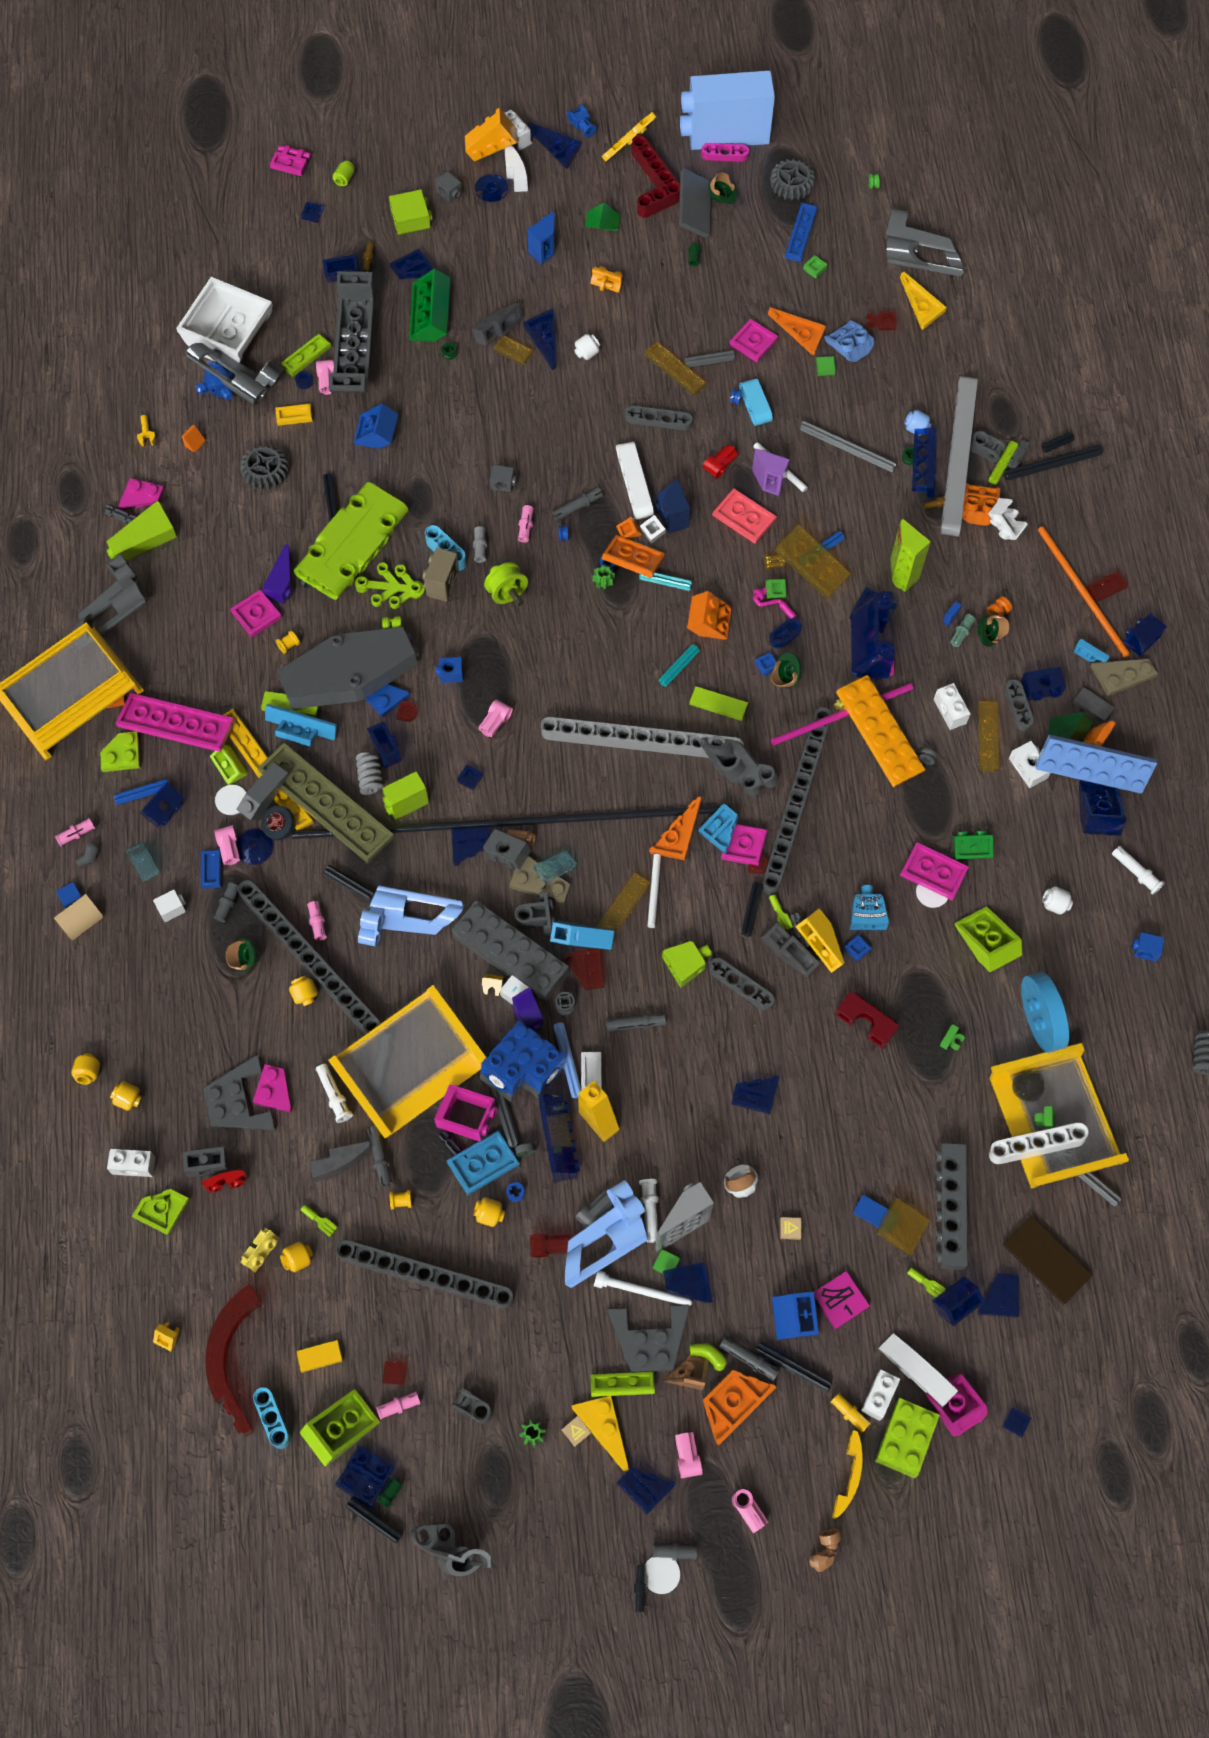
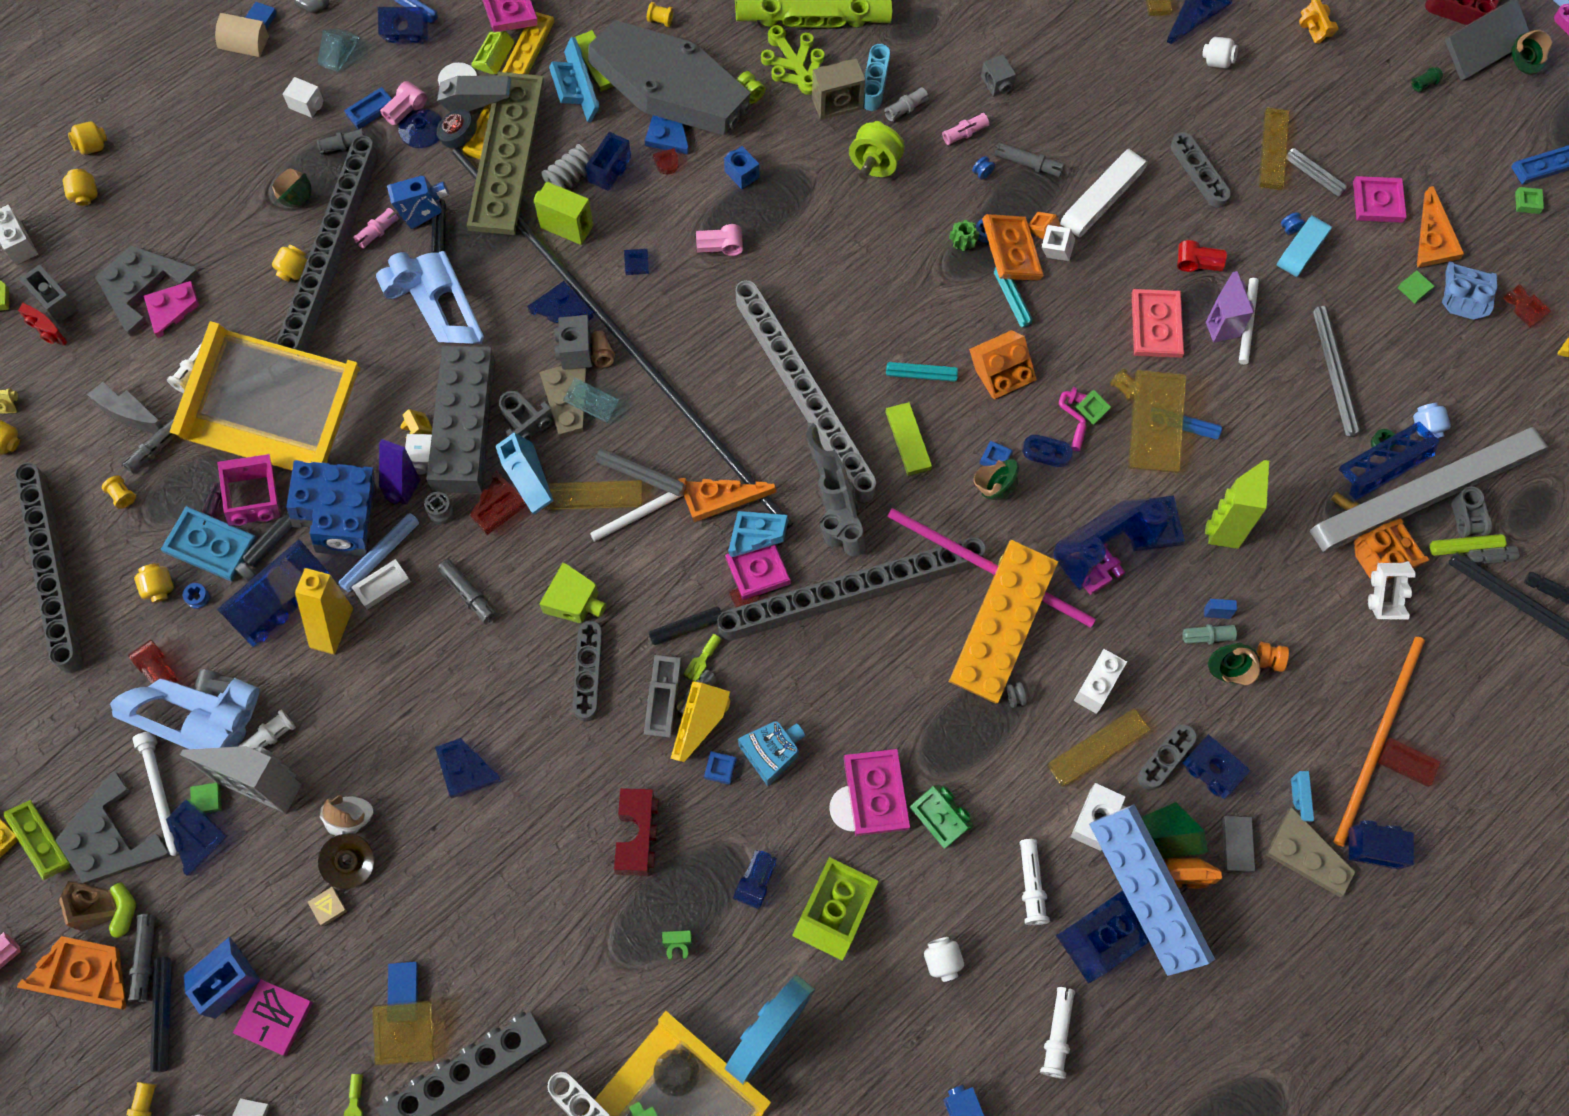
camera: 55 degrees right, 0 degrees up
lime piece [301,1204,338,1237] -> none
dark blue slope [654,479,690,534] -> none
none -> dark brown dish [318,833,374,889]
none -> blue torso [387,176,449,229]
none -> dark grey axle [595,449,686,496]
none -> clear blue piece [733,850,777,910]
none -> white pin [1019,839,1050,925]

